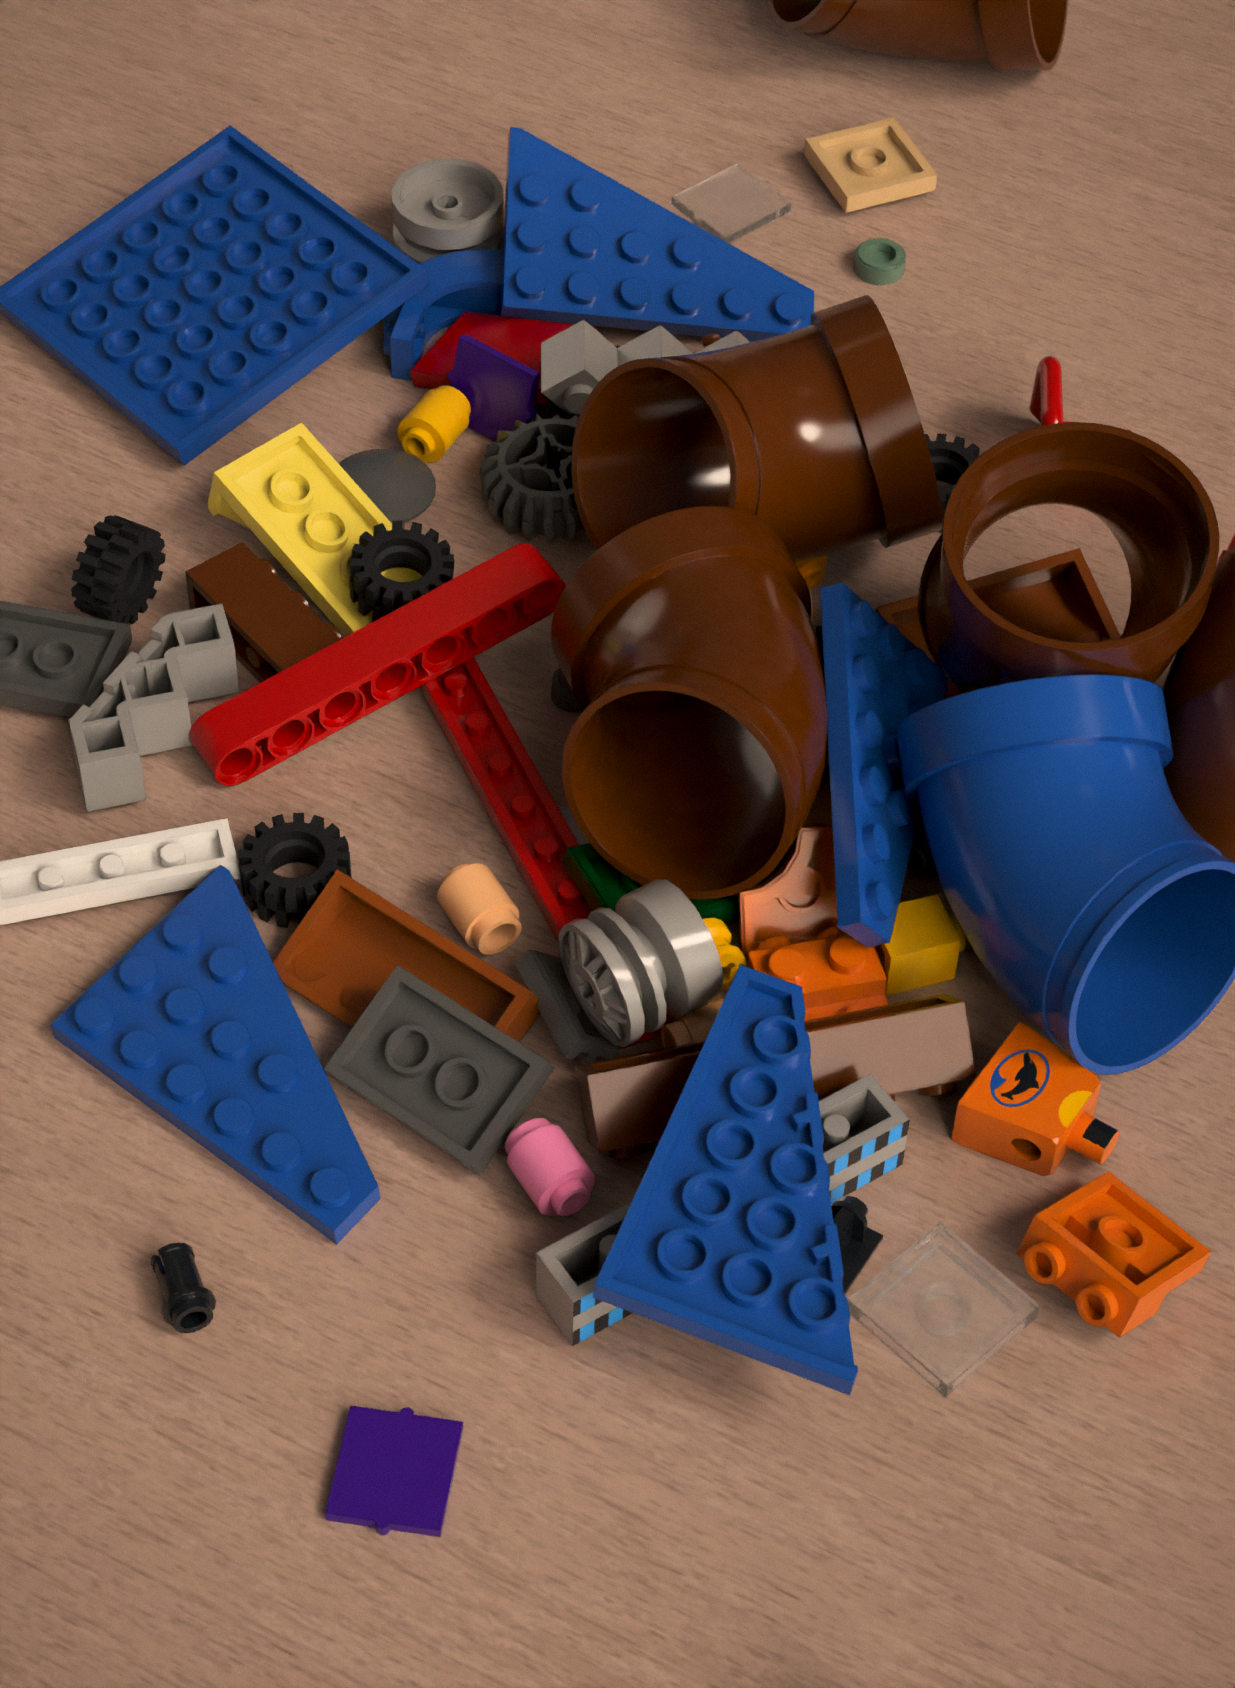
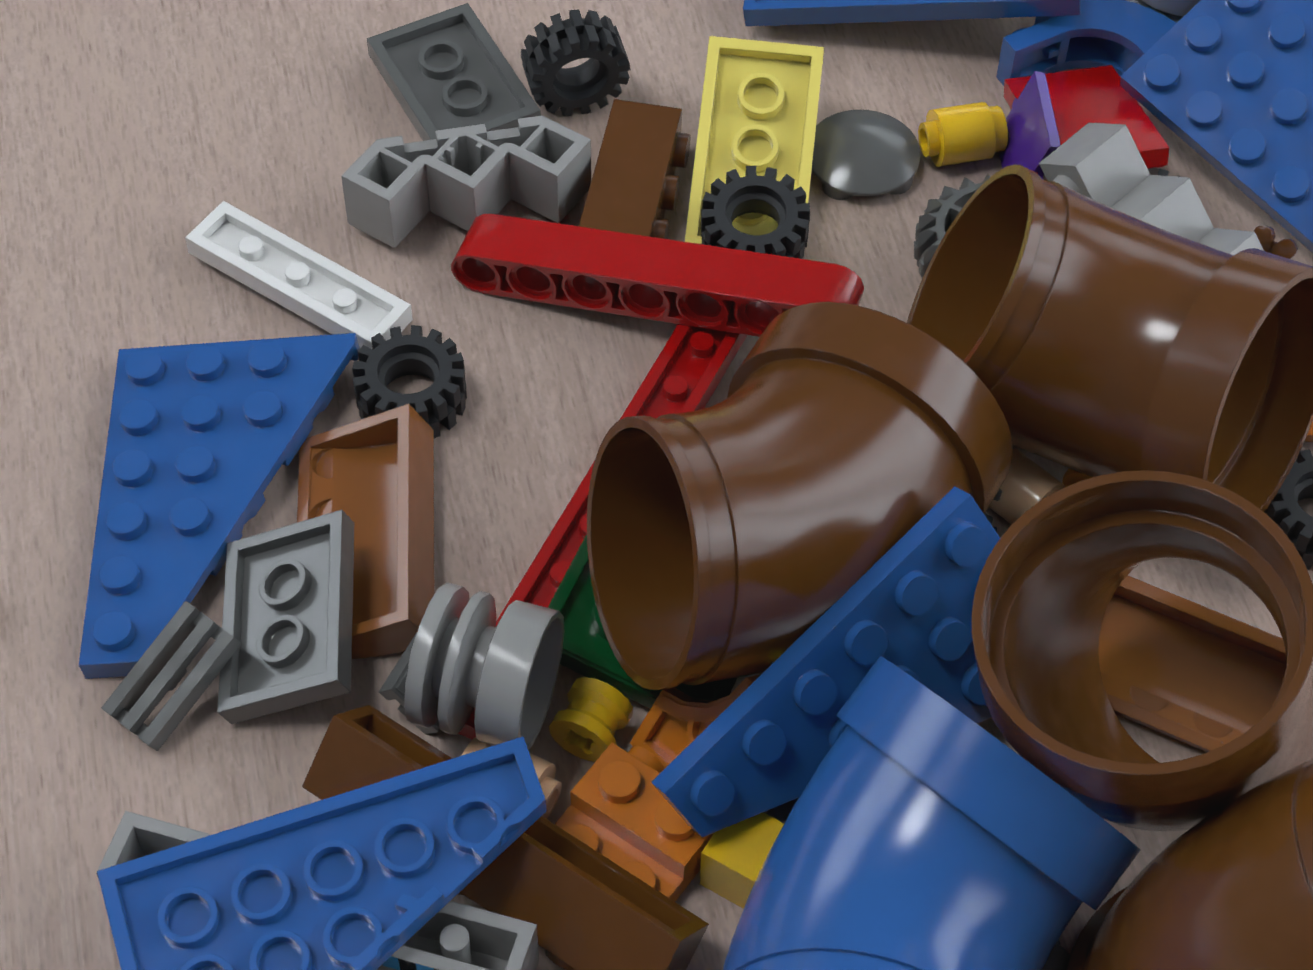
camera: 50 degrees right, 5 degrees up
light nougat brick [437,863,522,955] -> none
bright pink brick [505,1118,596,1216] -> none
none -> dark grey tile [101,601,242,751]

